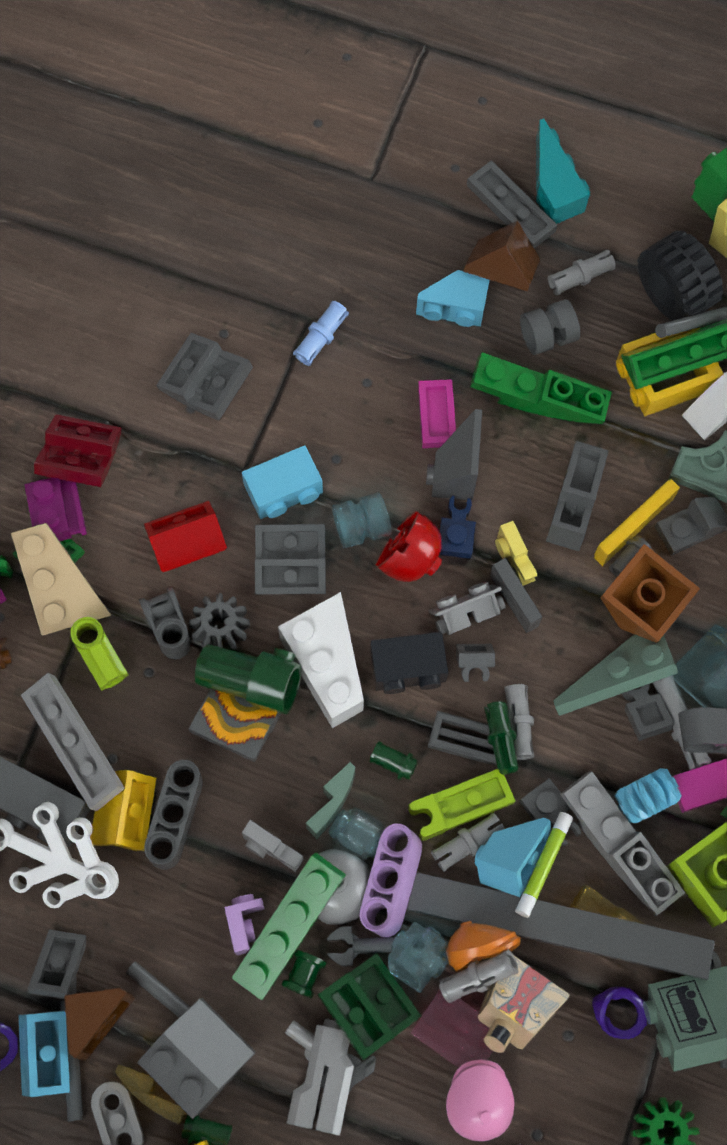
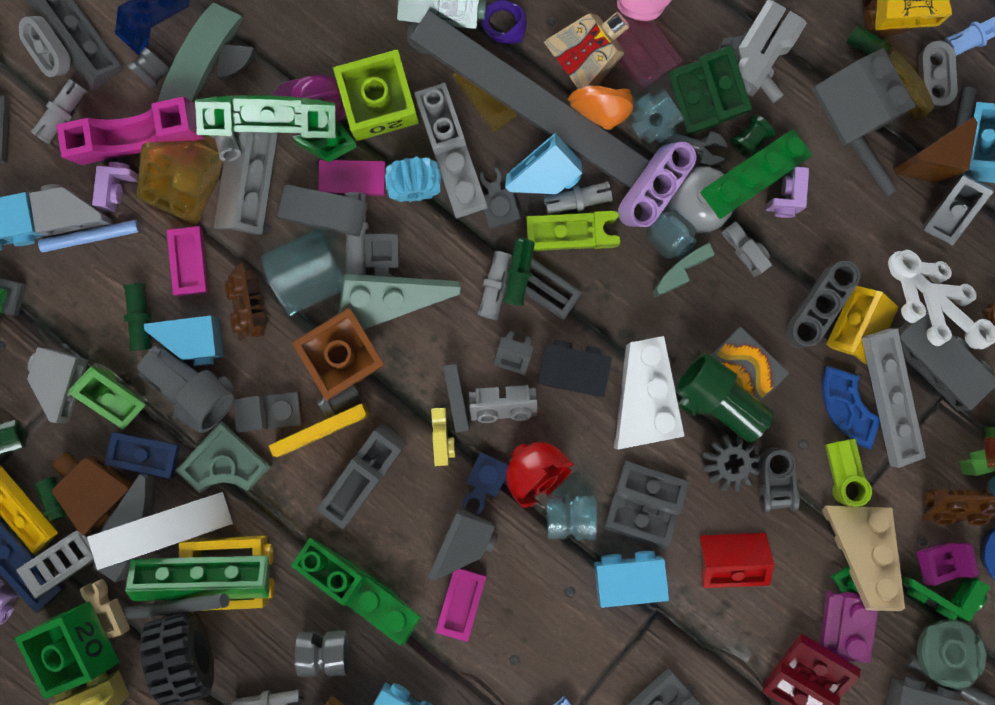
camera: 155 degrees left, 15 degrees up
dark green pin [369,741,418,780] -> none
light grey pin [439,950,519,1003] -> none
lime bar [515,812,573,918] -> none
none -> blue tile [821,366,880,450]

